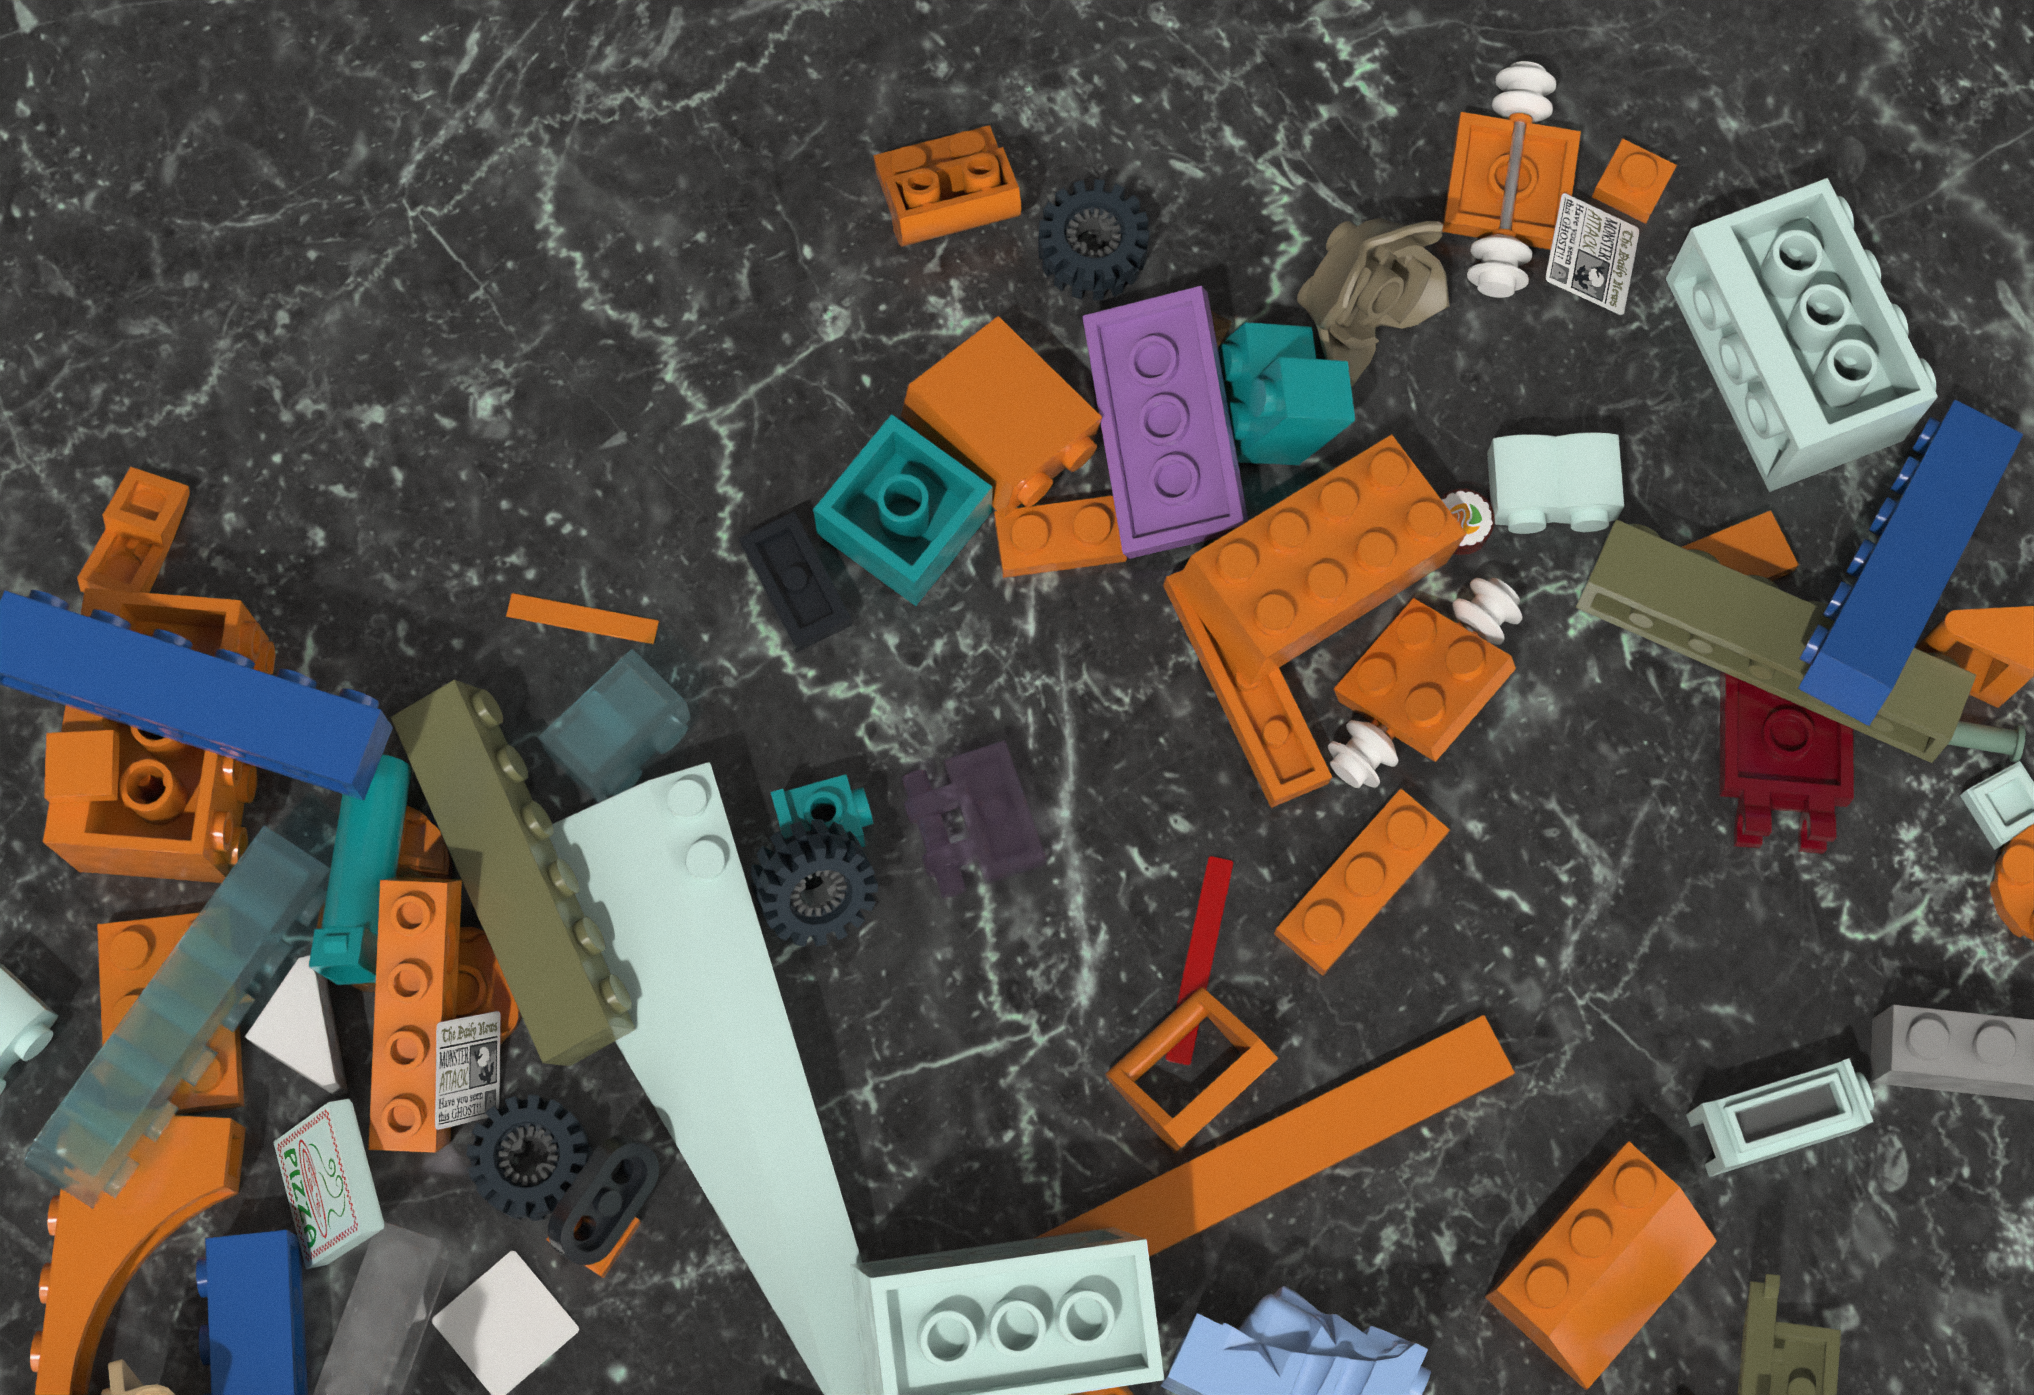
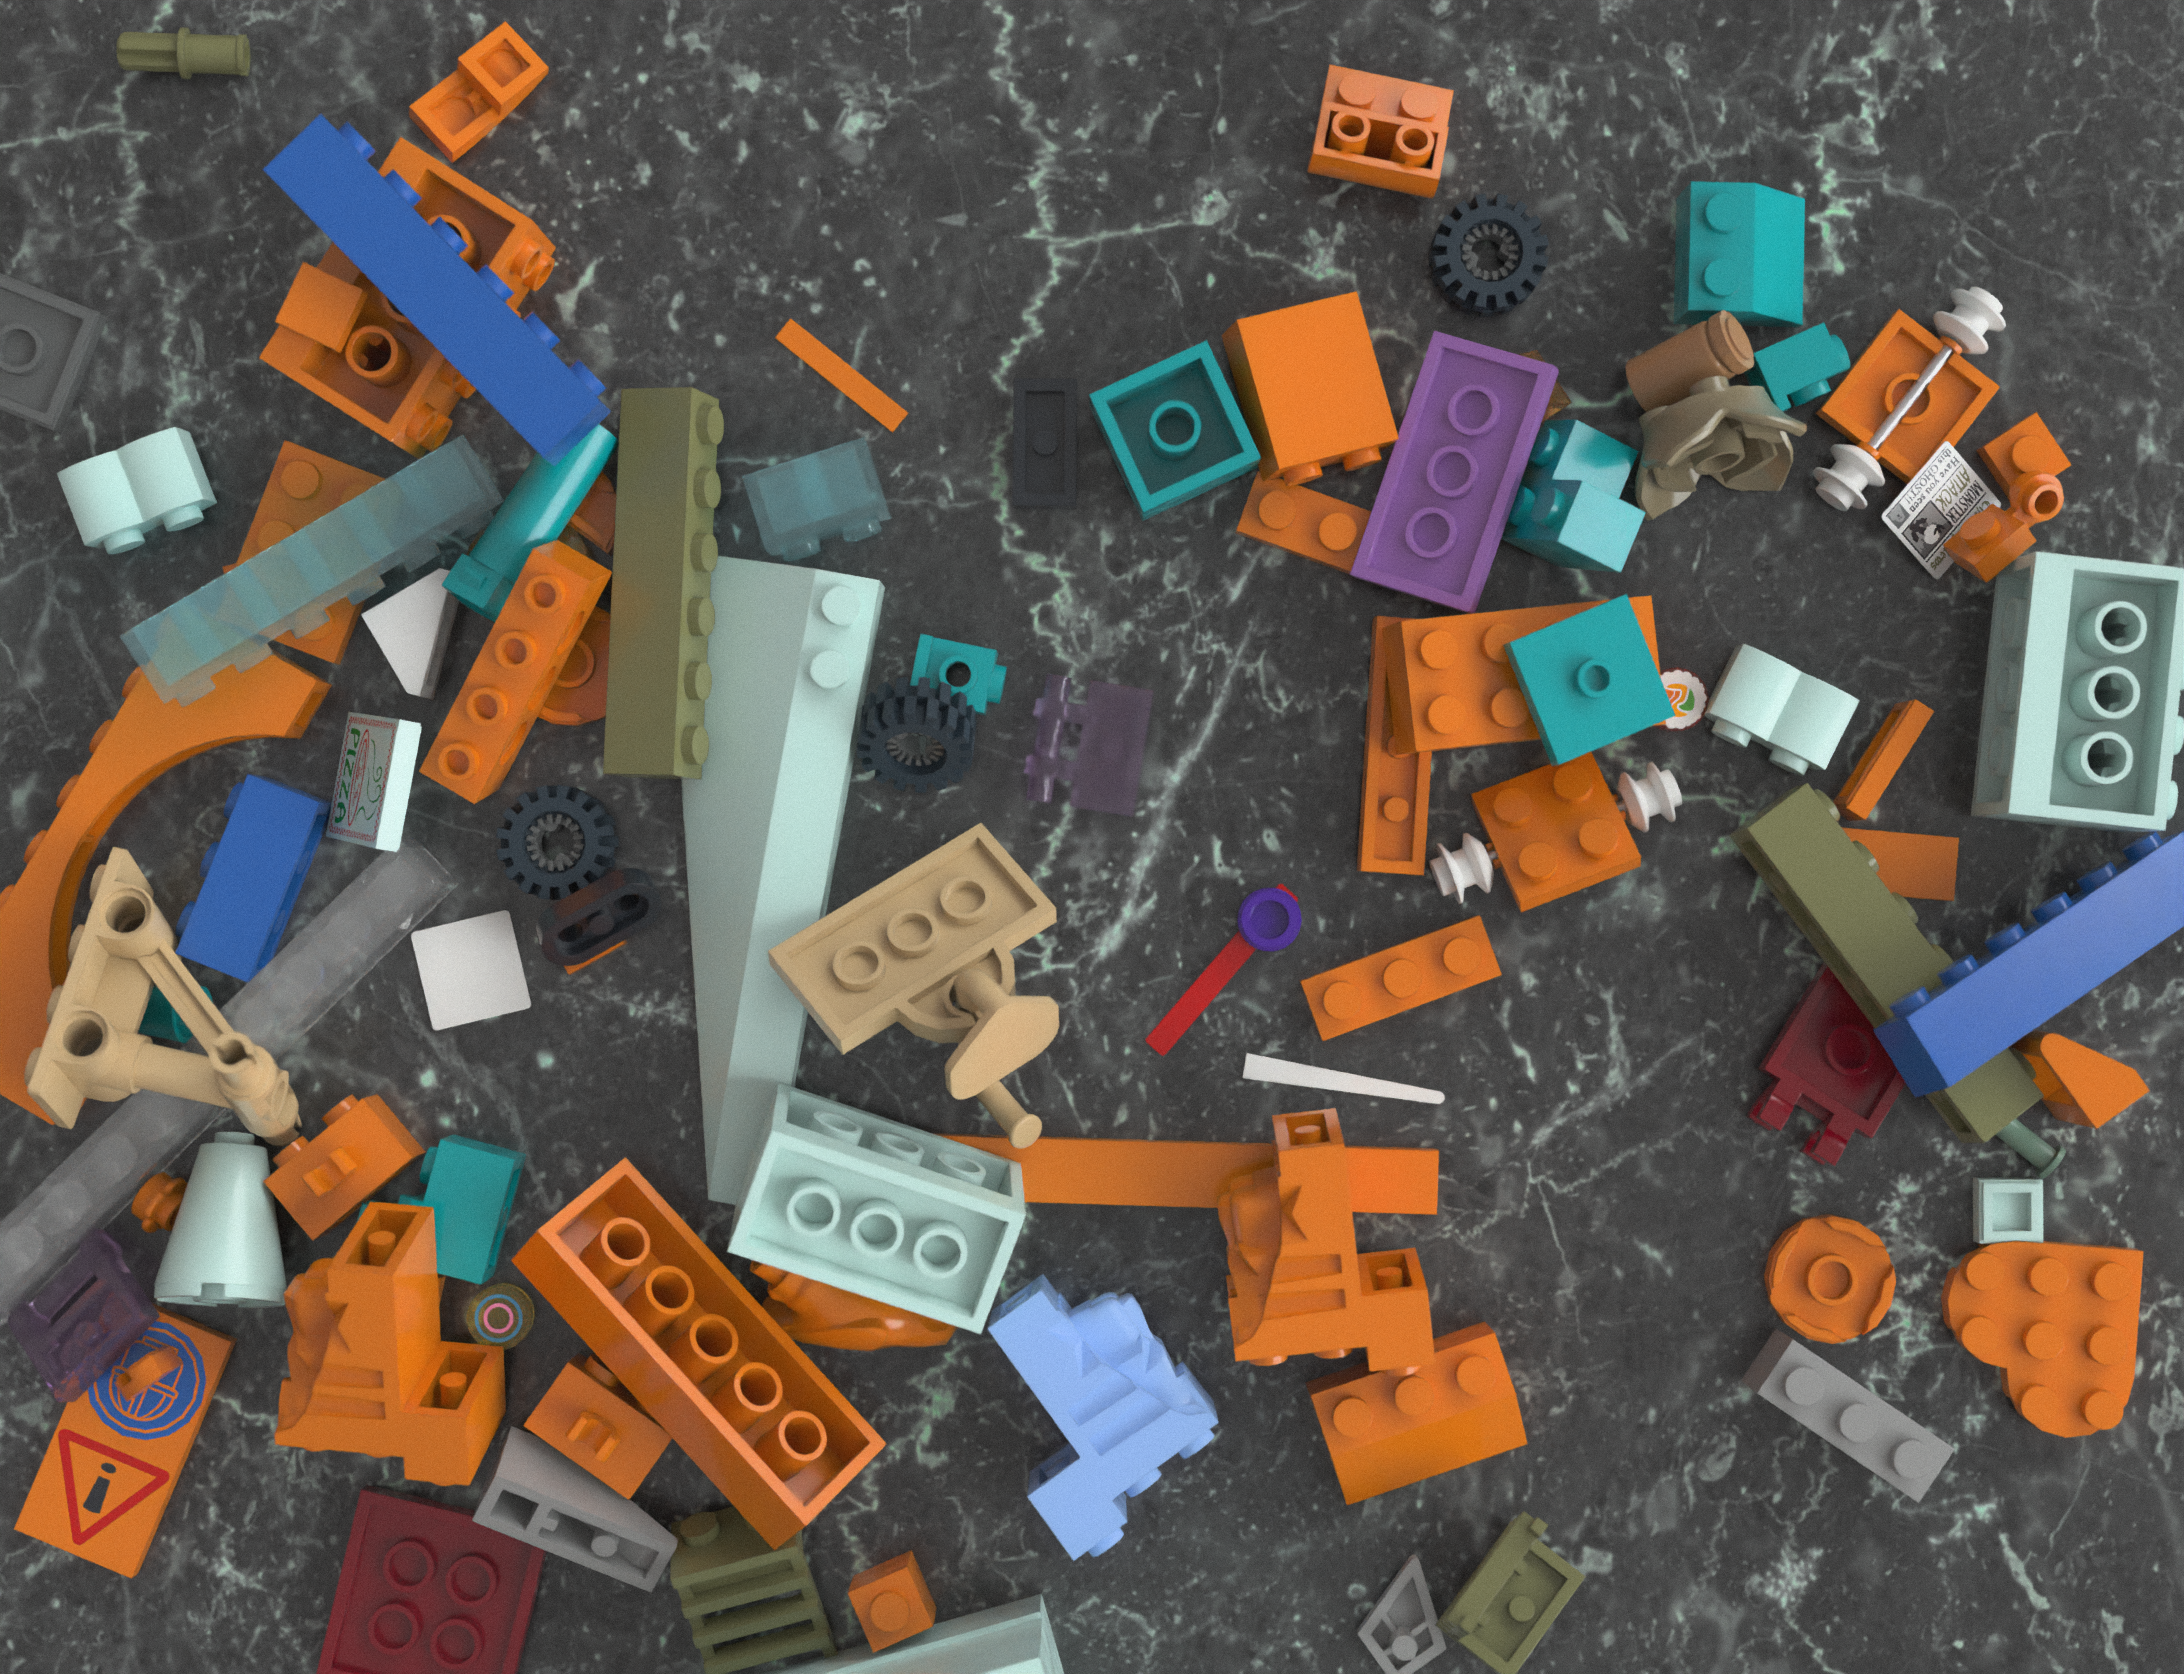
camera: 30 degrees right, 15 degrees up
sticker [435,1011,501,1130] -> none
orange tile [1105,987,1278,1154] -> none
light aqua window [1686,1058,1874,1177] -> none
none -> tan plate [768,823,1059,1149]
none -> orange brick [1217,1108,1435,1376]
none -> dark purple tile [1237,888,1302,951]
none -> white sticker [1243,1053,1445,1104]
none -> teal plate [1503,594,1676,766]
none -> medium nougat piece [1625,310,1754,412]
none -> teal slope [1674,181,1805,327]
none -> teal brick [1744,322,1850,412]
none -> orange tile [1764,1214,1896,1344]
none -> orange tile [1833,699,1934,821]
none -> orange plate [1943,470,2064,583]

